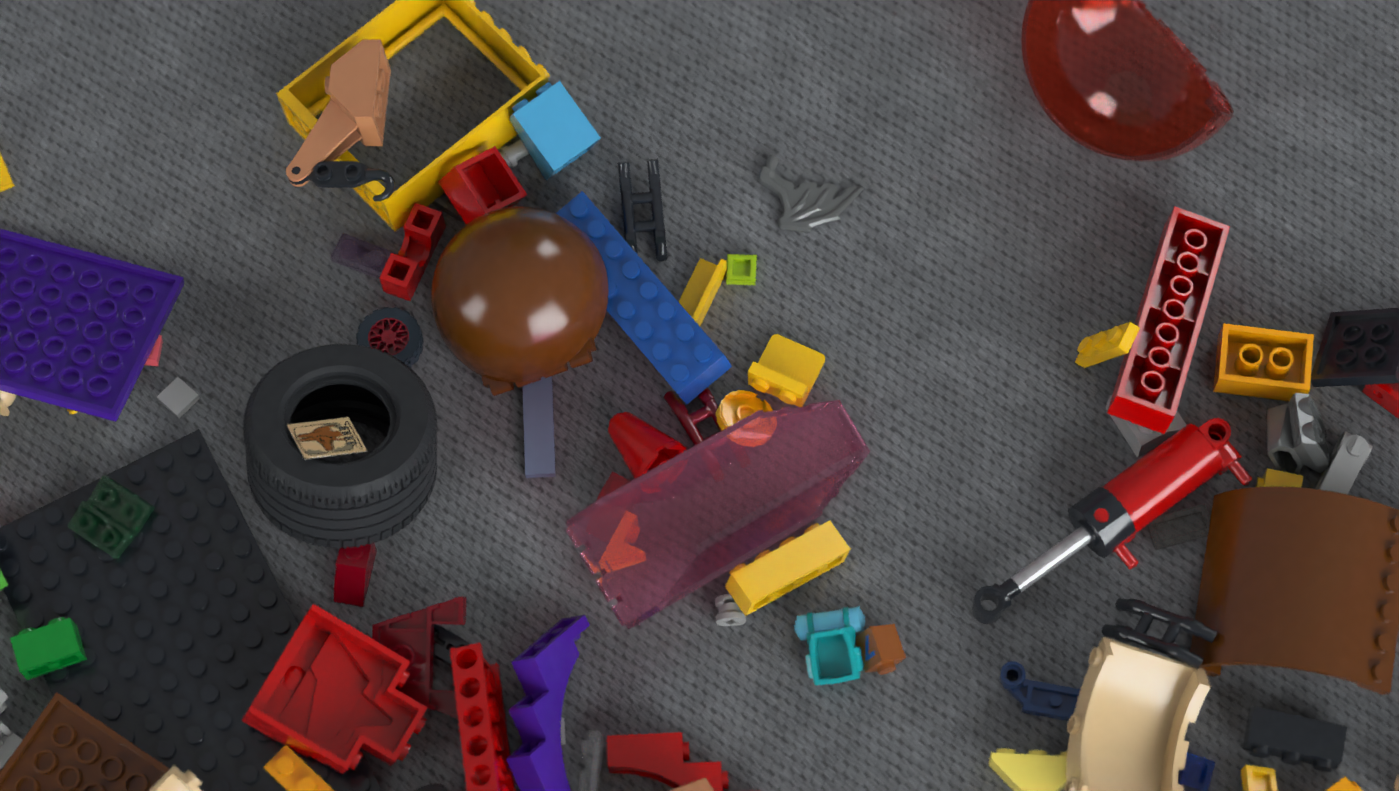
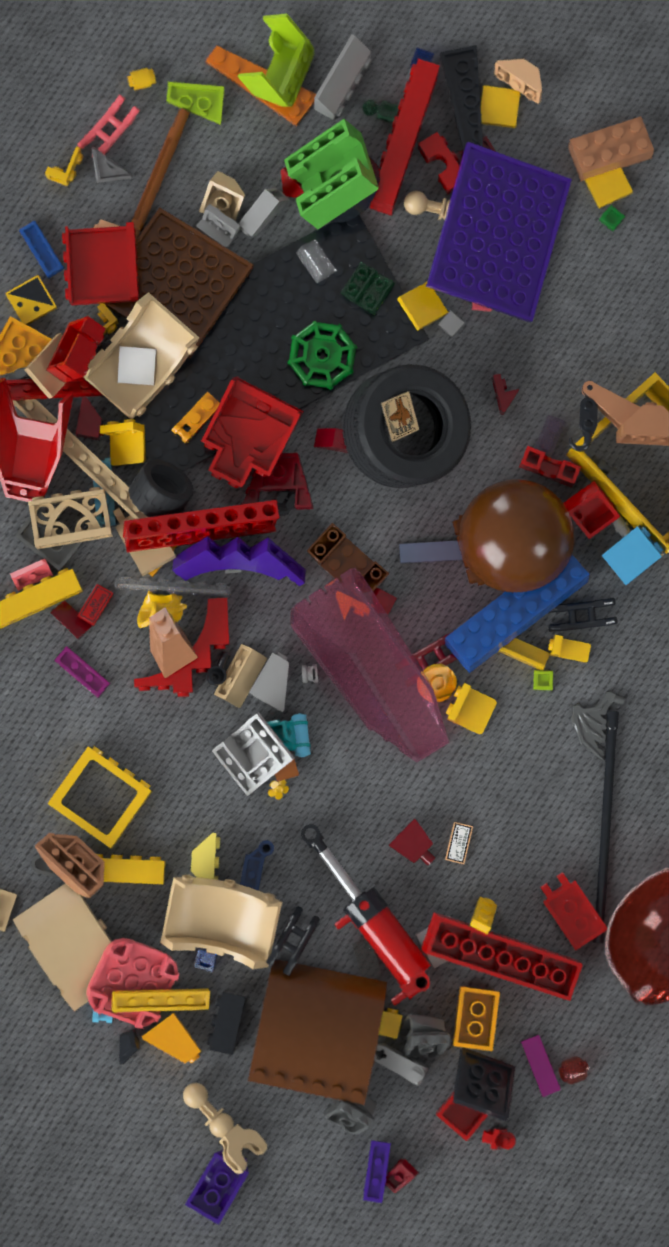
camera: 80 degrees right, 15 degrees up
green brick [10,617,87,680] -> none
wheel [356,307,424,368] -> none
red cone [608,412,687,492] -> none
yellow brick [725,520,851,616] -> none
none -> black bar [207,651,231,686]
none -> light grey slope [212,712,294,796]
none -> tan panel [214,644,267,708]
none -> light grey slope [249,652,289,713]
none -> yellow plant [268,780,289,800]
none -> green plate [287,320,358,390]
none -> clear slope [296,240,336,283]
none -> reddish brown slope [307,523,390,602]
none -> dark red torso [389,819,436,866]
none -> yellow tile [397,282,449,331]
none -> tile [445,822,473,864]
none -> dark red slope [492,374,520,415]
none -> magenta tile [520,1034,561,1097]
none -> red tile [540,872,608,951]
none -> yellow bracket [548,635,591,663]
none -> clear red head [559,1056,589,1085]
none -> black piece [593,711,619,943]
none -> green tile [599,205,625,231]

